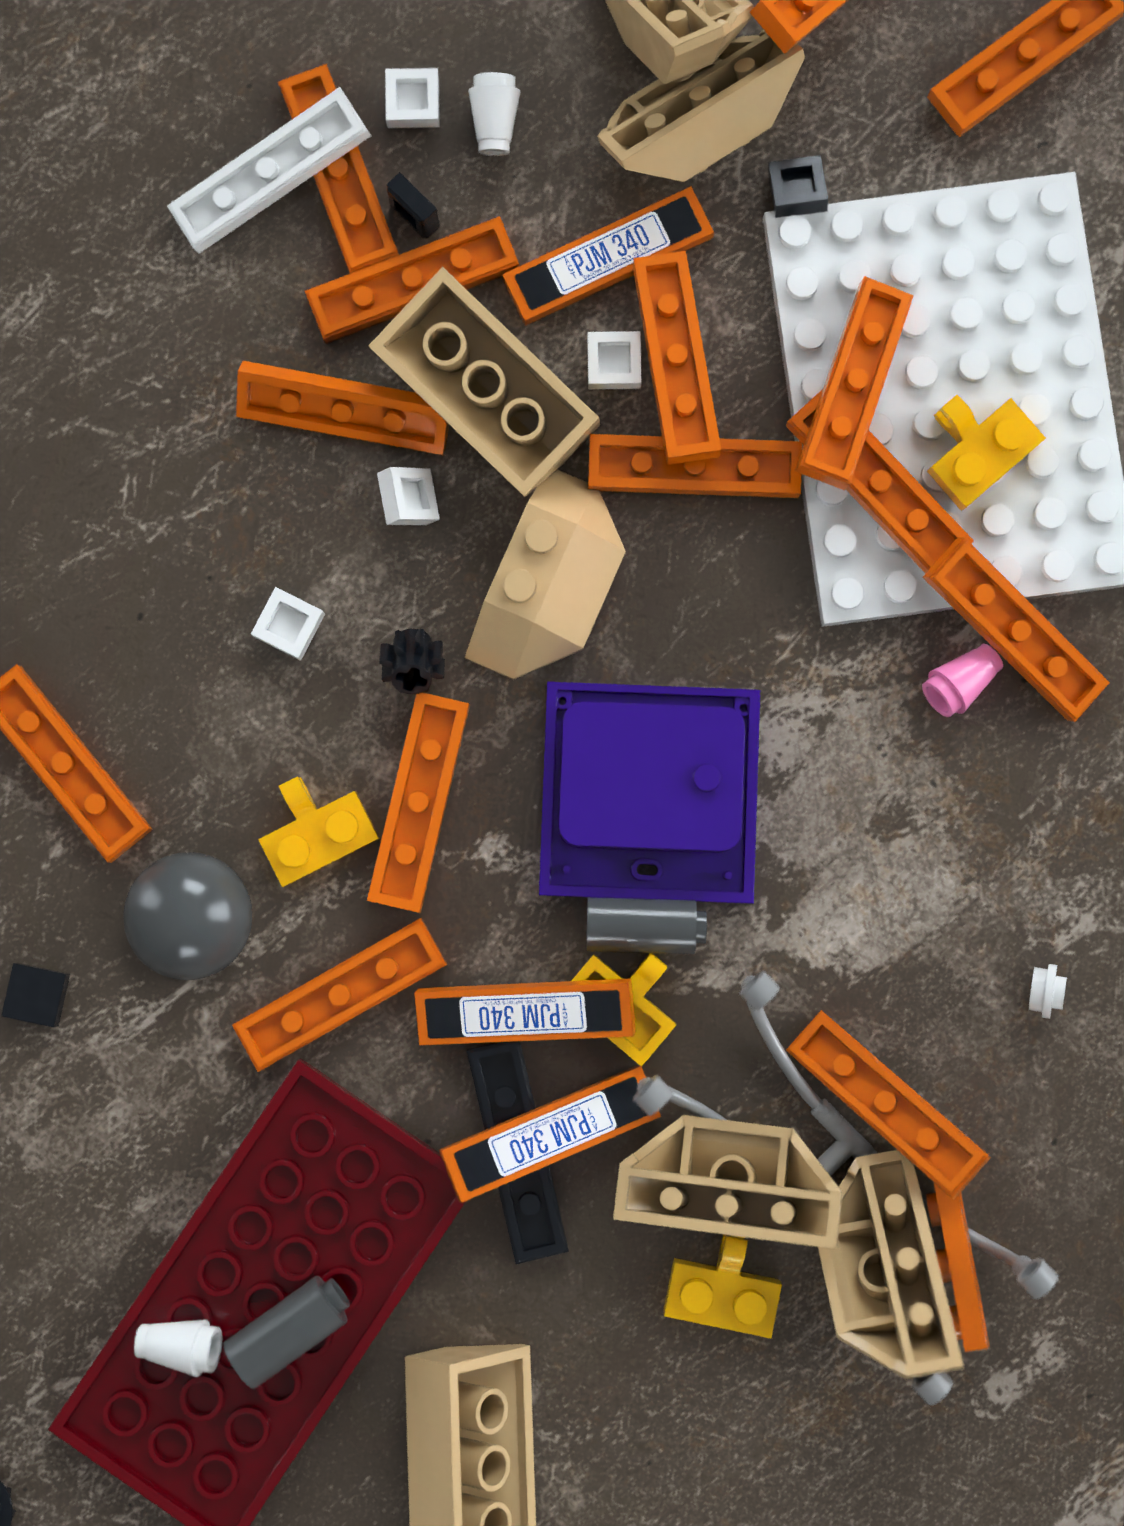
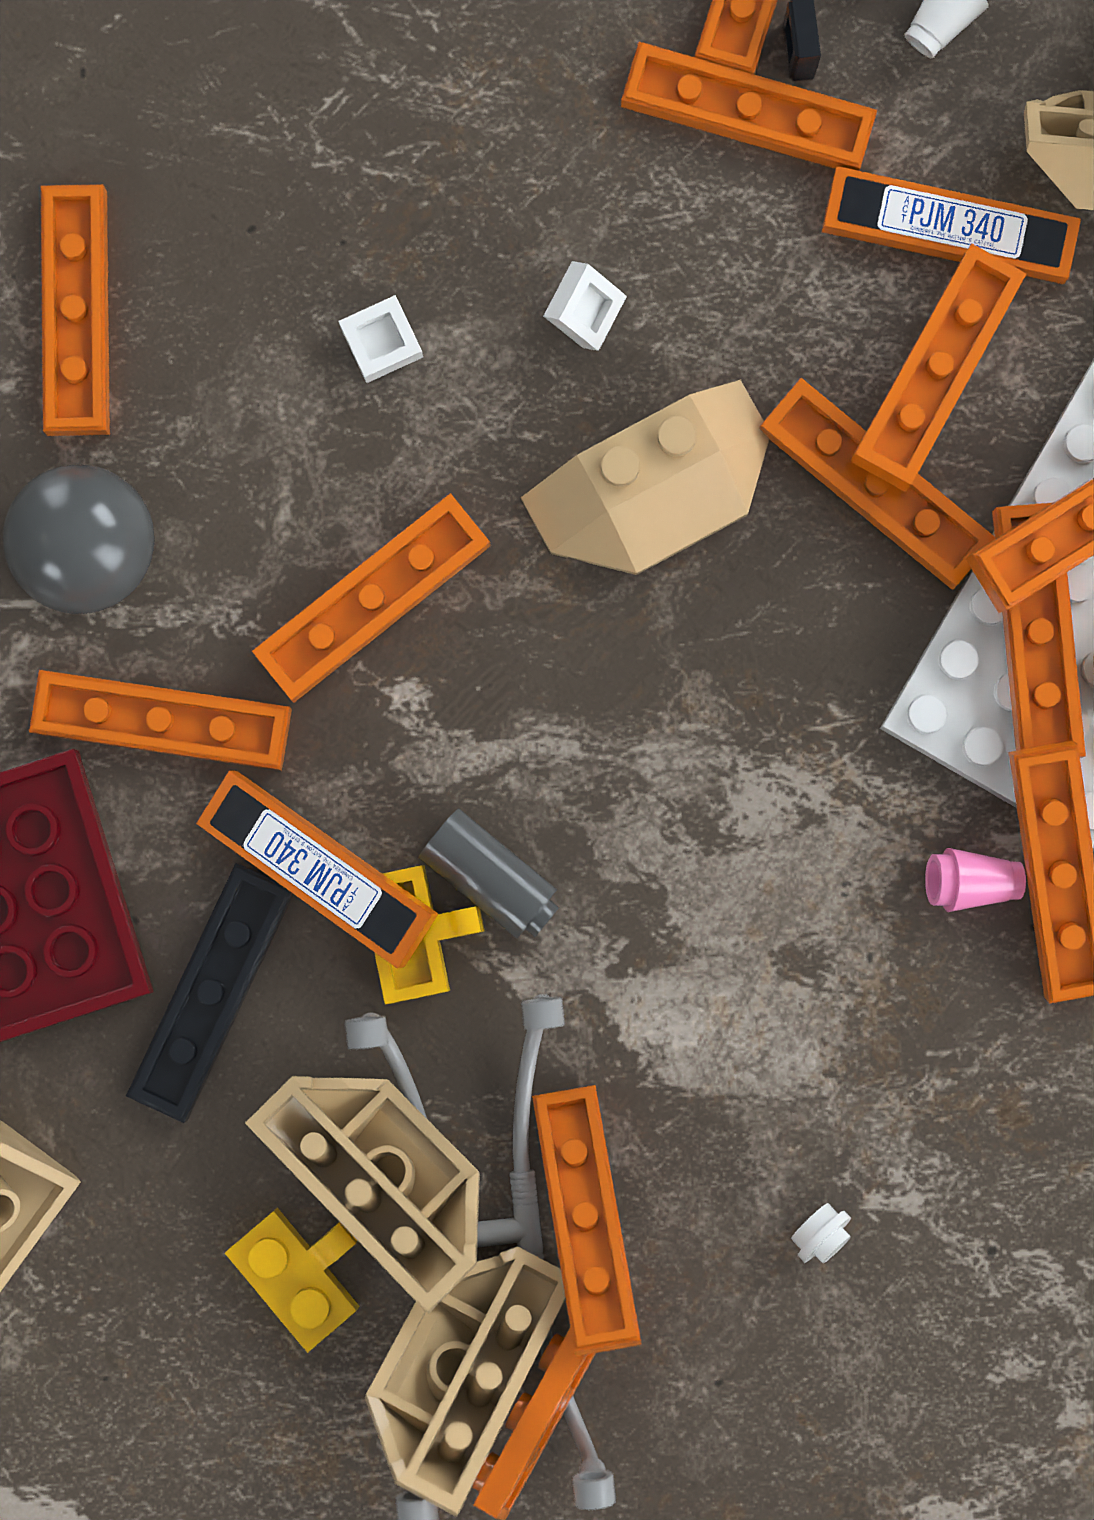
camera: 40 degrees right, 0 degrees up
orange plate [236,361,449,455] -> none
yellow plate [258,776,380,887] -> none
tan slope [368,267,600,497] -> none
black gear [379,628,445,694] -> none
tile [439,1065,661,1203] -> none
dark purple piece [539,682,760,904] -> none
white plate [587,331,641,389] -> none

